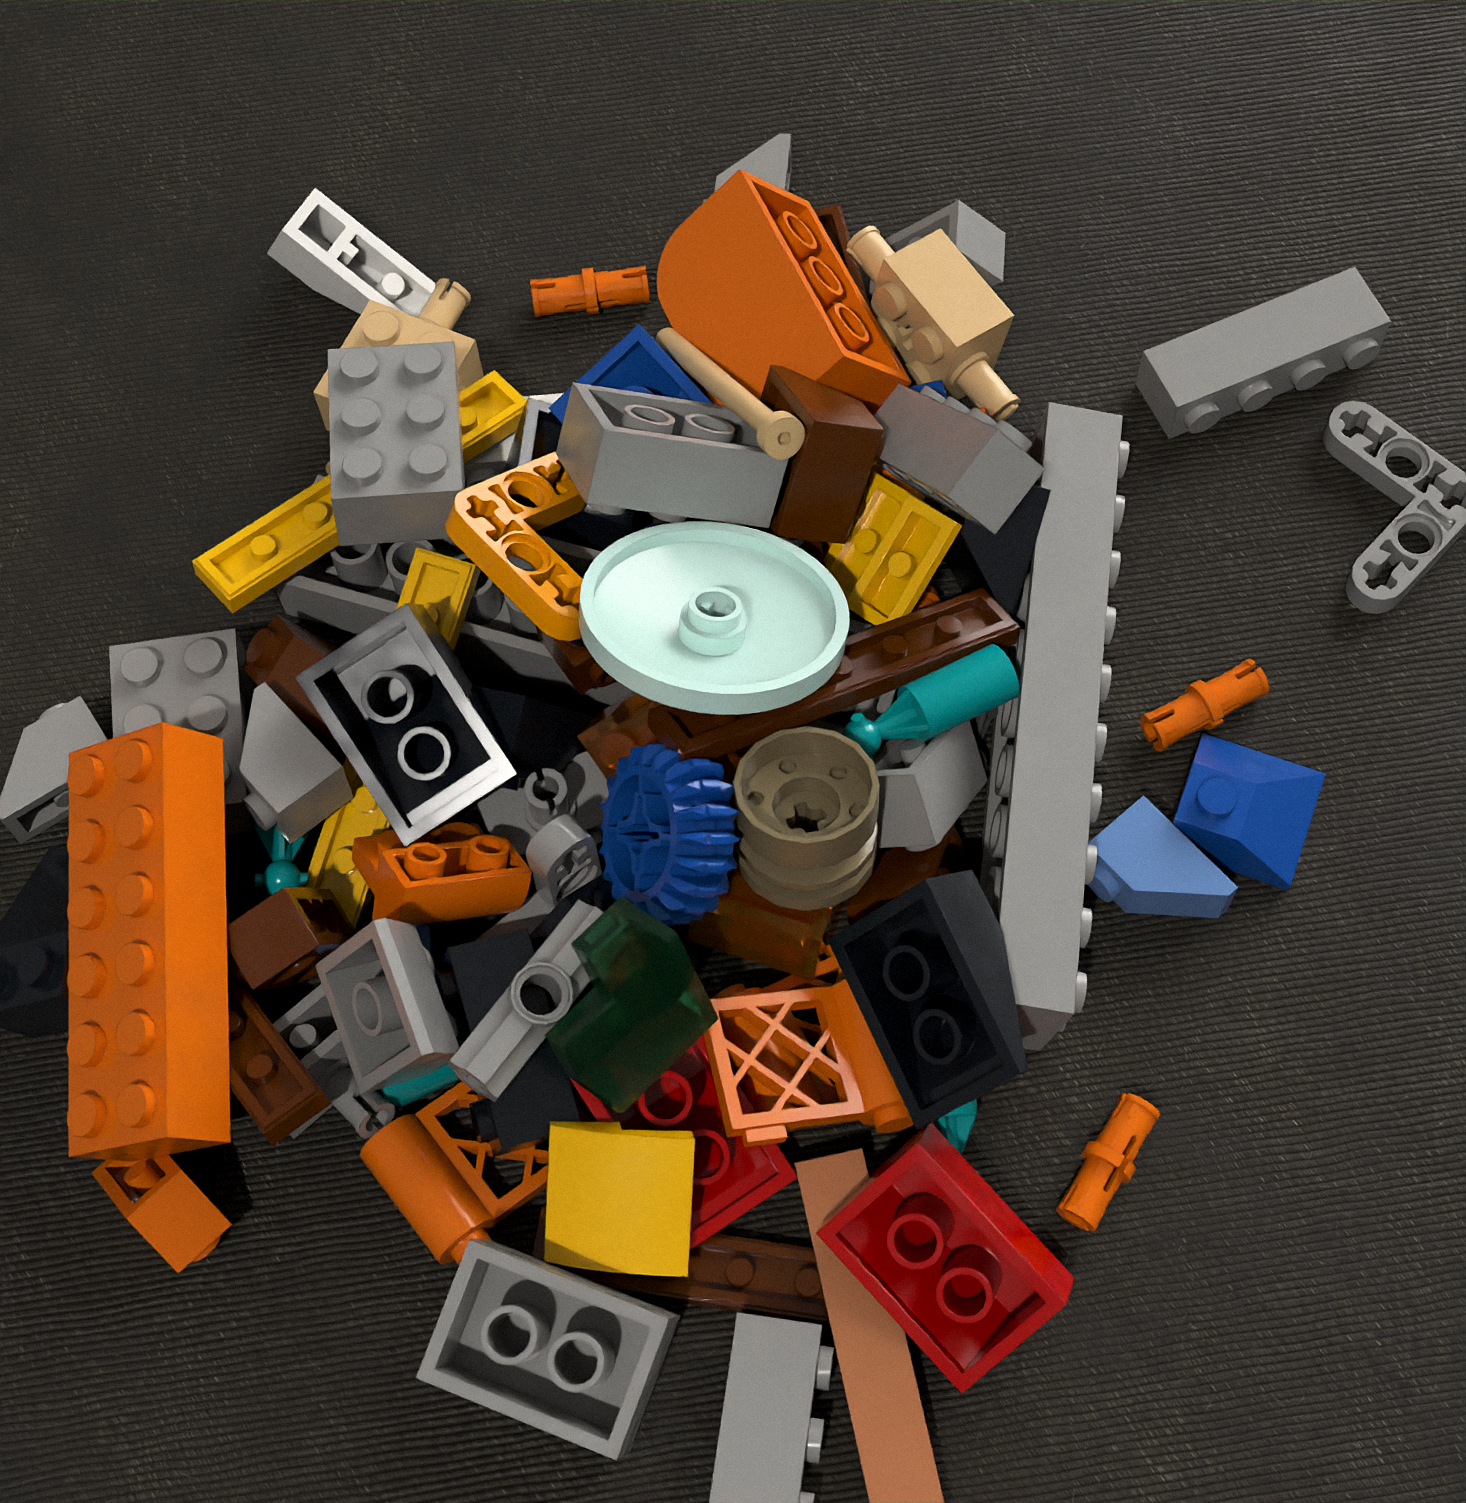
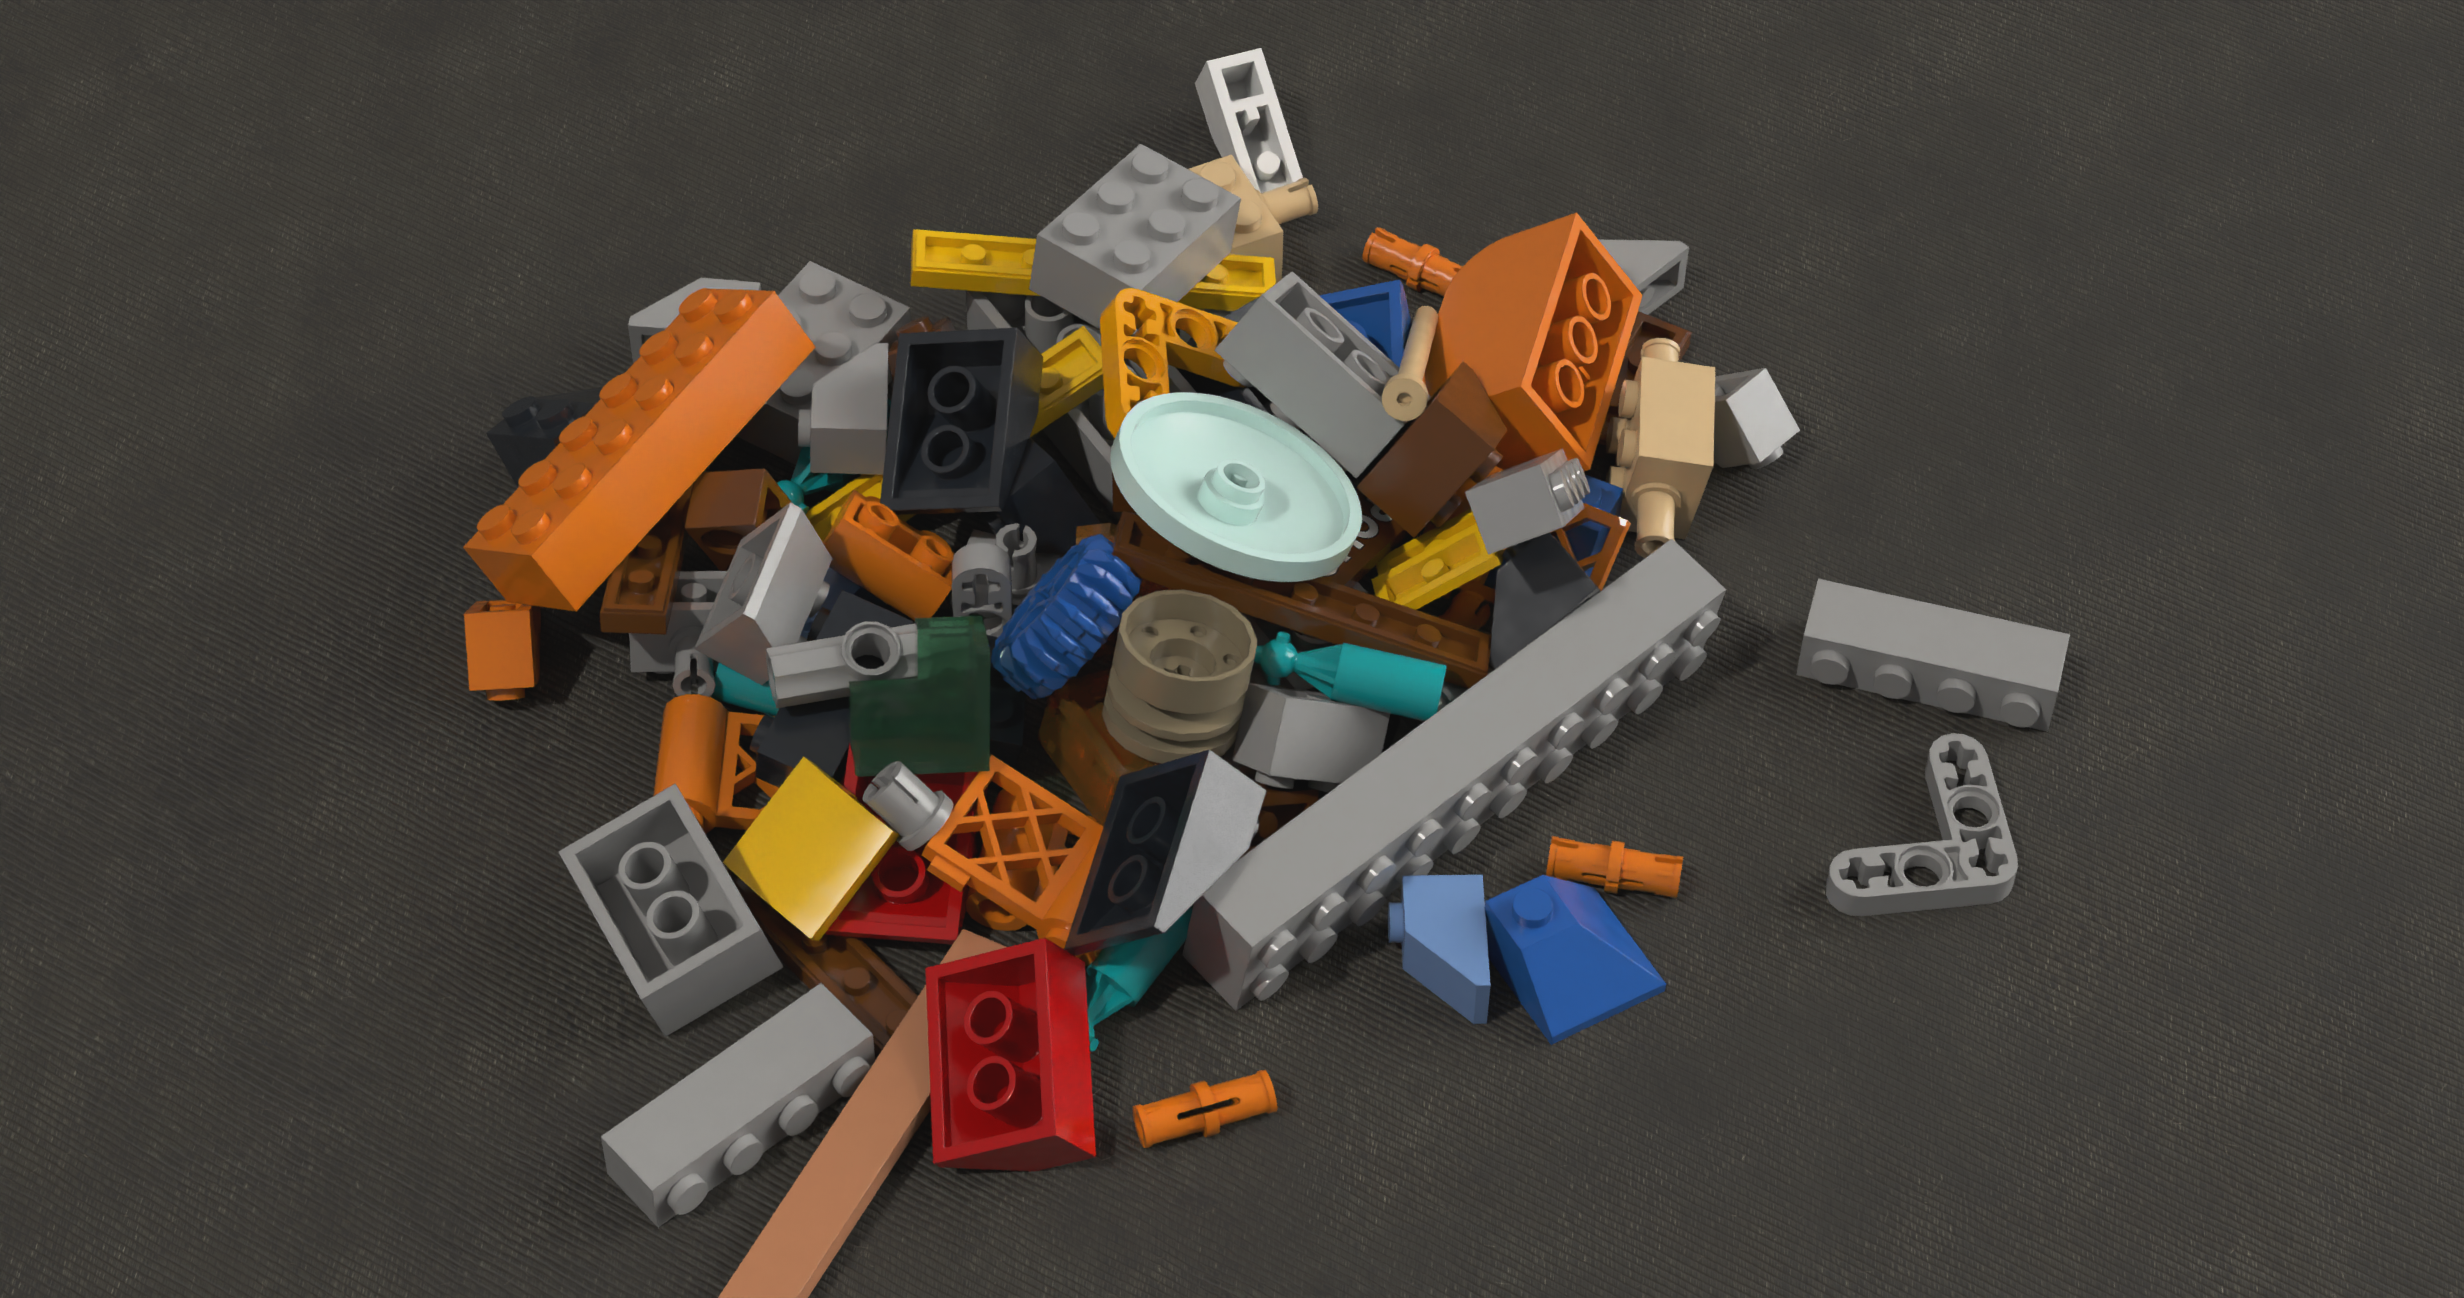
camera: 35 degrees right, 15 degrees down
none -> light grey bush [863,761,953,851]

